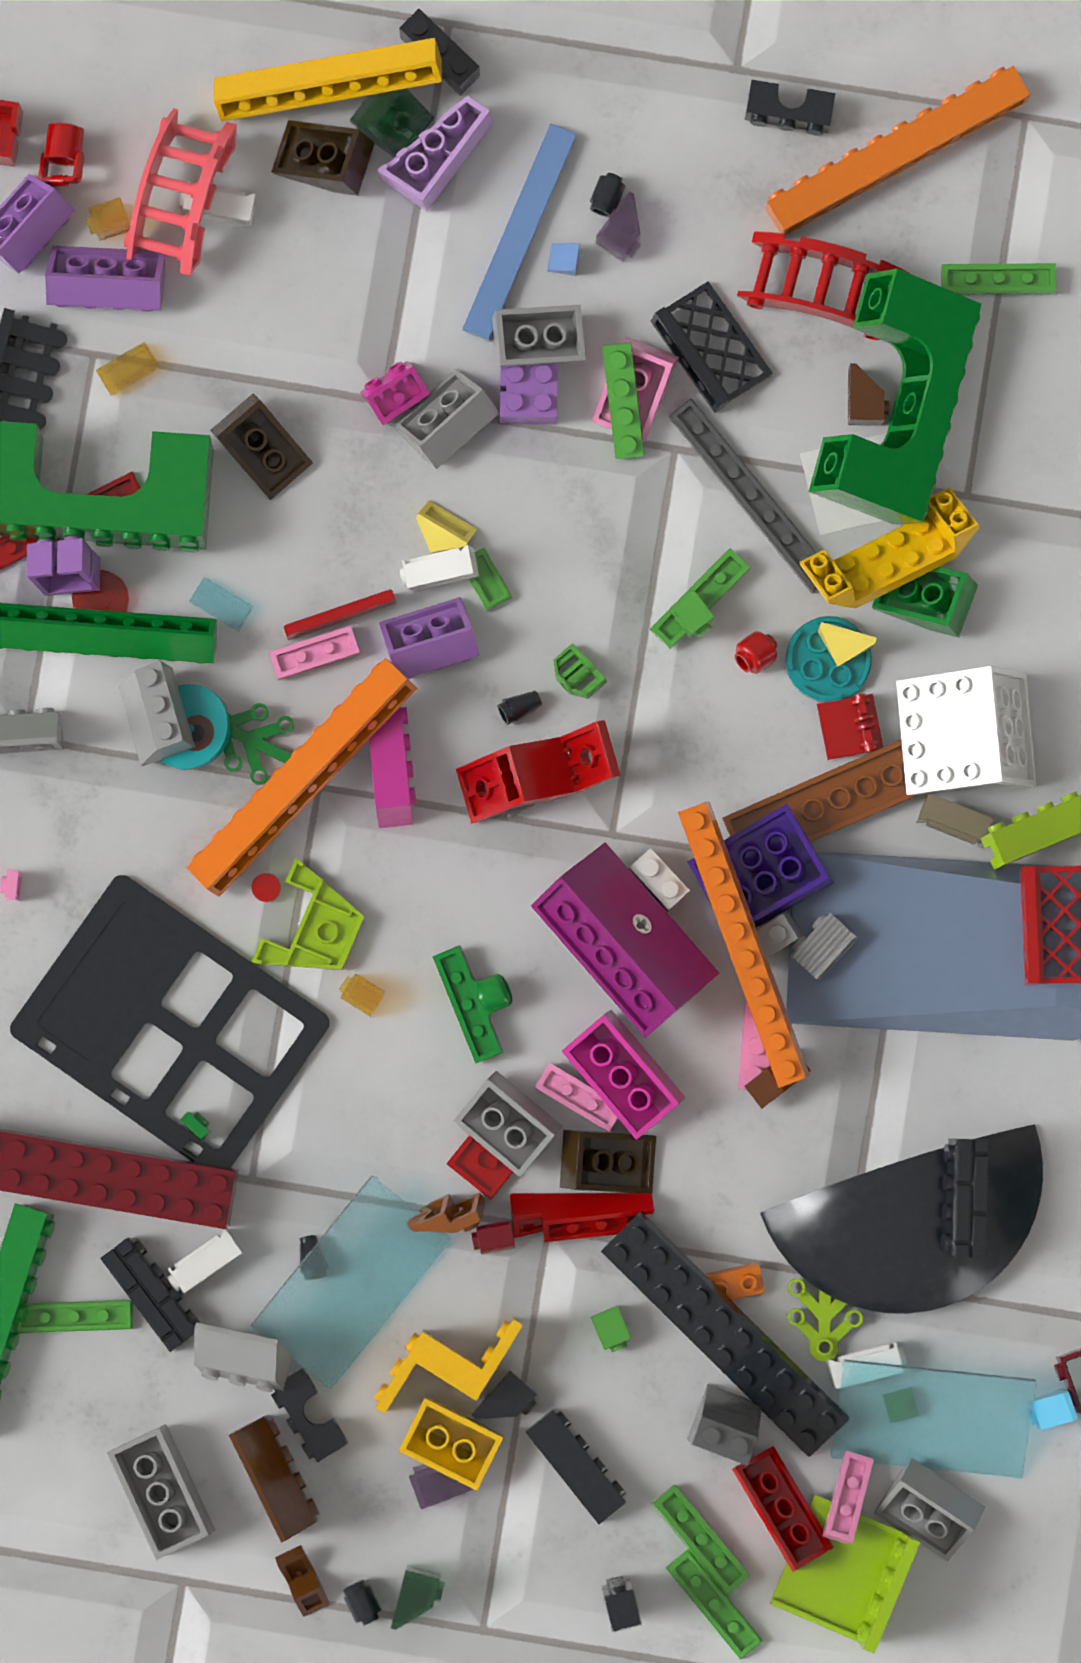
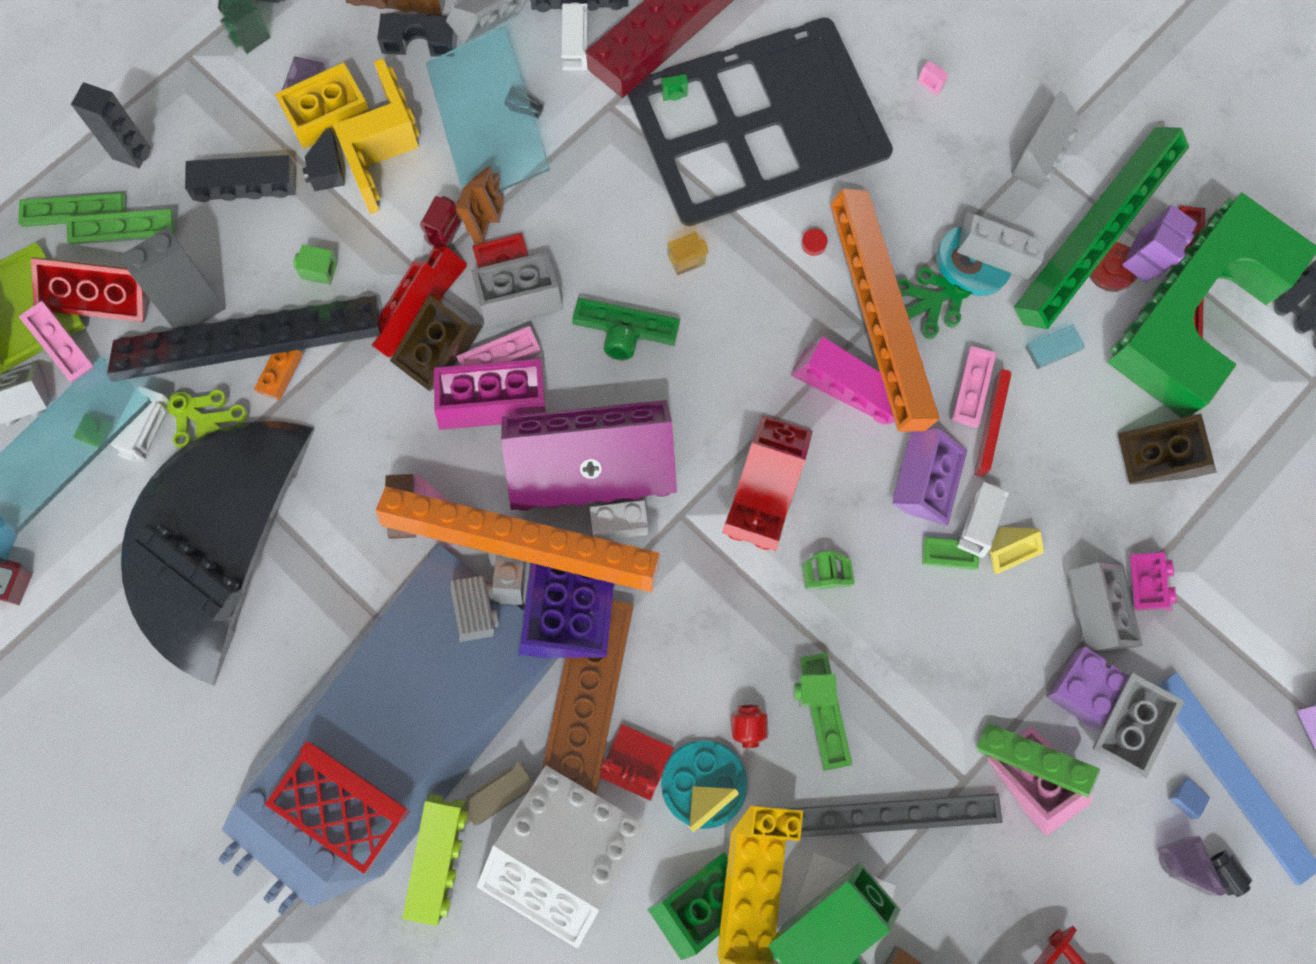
camera: 125 degrees right, 10 degrees down
clear yellow tile [96,342,160,396] -> none
lime wing [251,858,365,970] -> none
black cone [497,690,542,725] -> none
black fence [650,281,773,413] -> none

